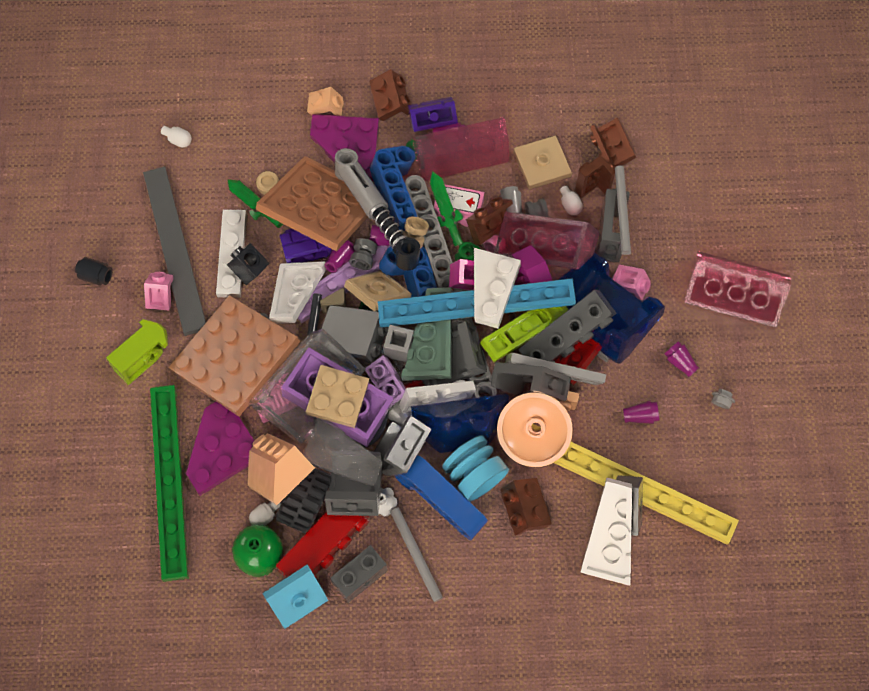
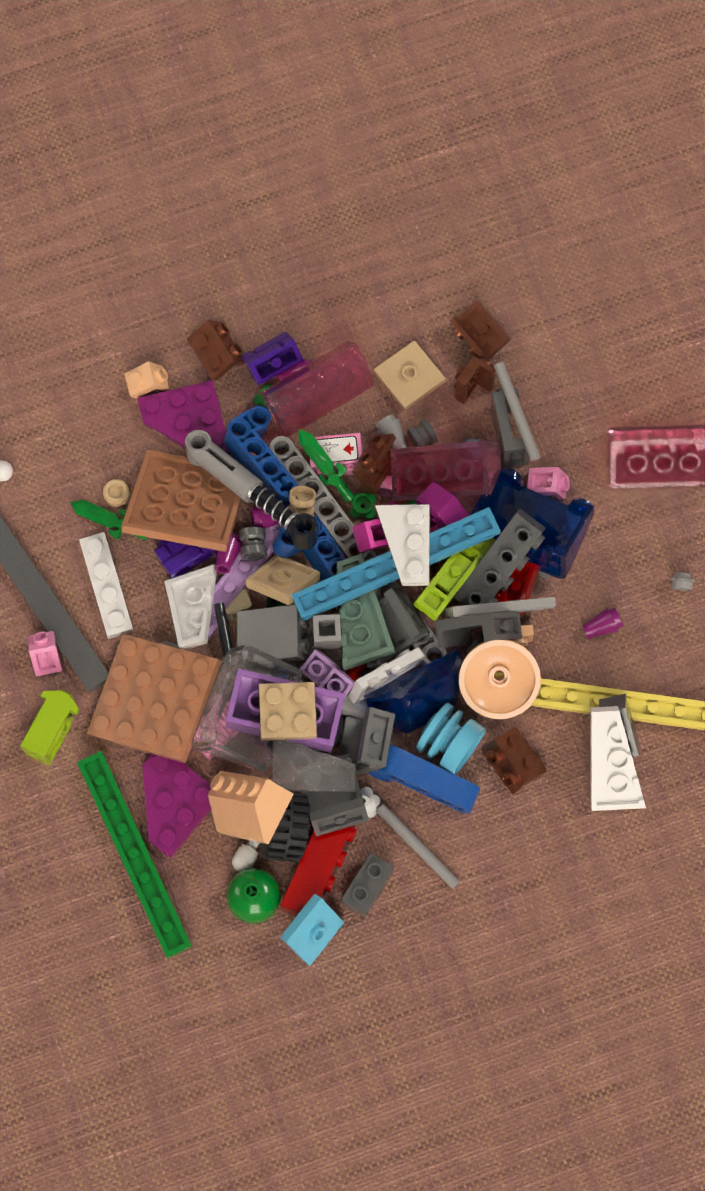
camera: 15 degrees left, 5 degrees up
black brick [227,243,270,285] -> none
white cylinder [560,186,583,215] -> none
magenta cone [664,341,699,377] -> none

